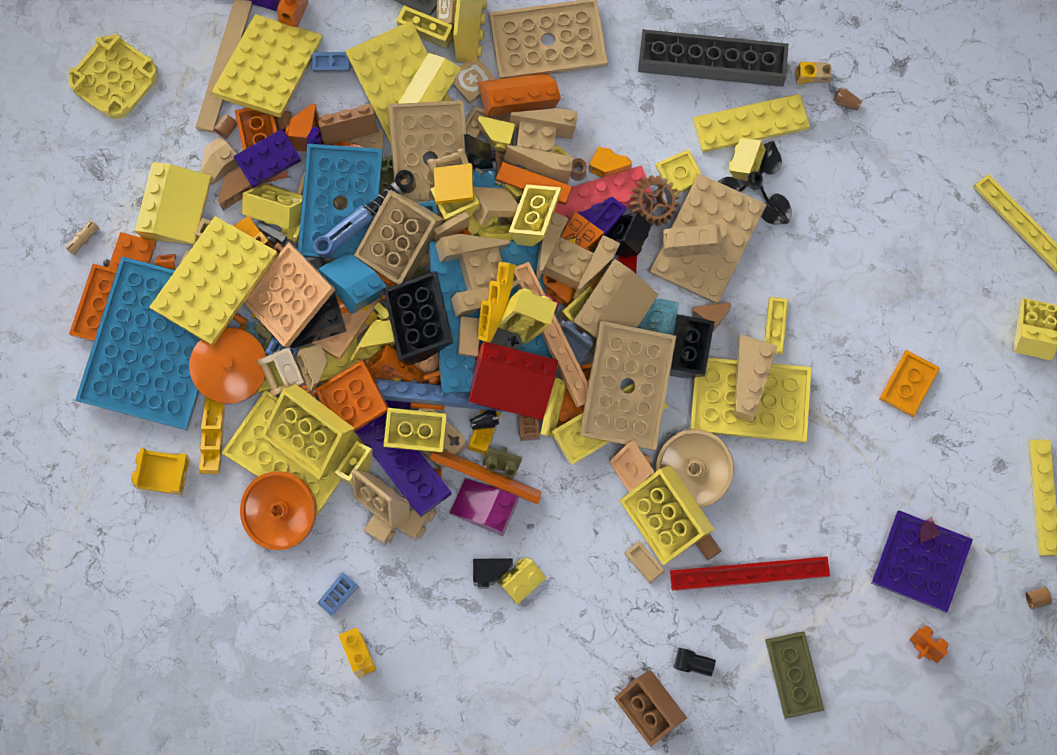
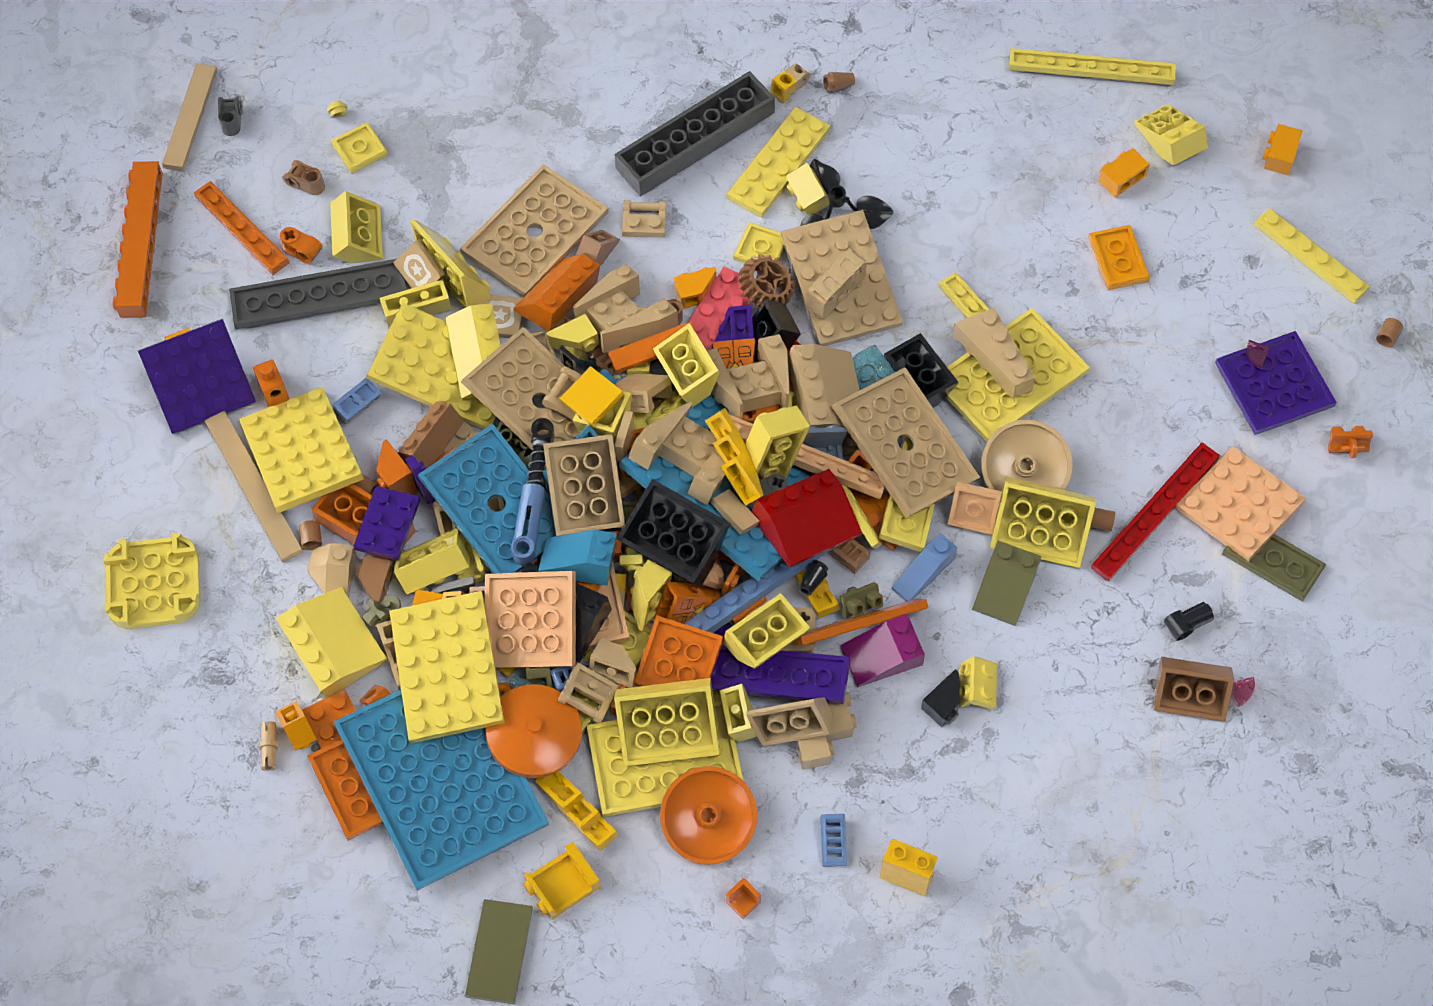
camera: 45 degrees left, 10 degrees down
tan tile [624,541,665,584] -> none
medium nougat slope [692,302,731,332] -> none
none -> light orange slope [275,701,317,751]
none -> olive hips [362,595,401,629]
none -> olive tile [465,899,533,1004]
none -> medium nougat slope [576,230,620,265]
none -> tan plate [622,200,666,237]
none -> orange panel [726,877,761,919]
none -> medium blue slope [892,533,958,601]
none -> olive slope [972,540,1042,626]
none -> light orange brick [1098,148,1150,198]
none -> light nougat plate [1175,446,1306,562]
none -> clear pink tile [1232,677,1255,707]

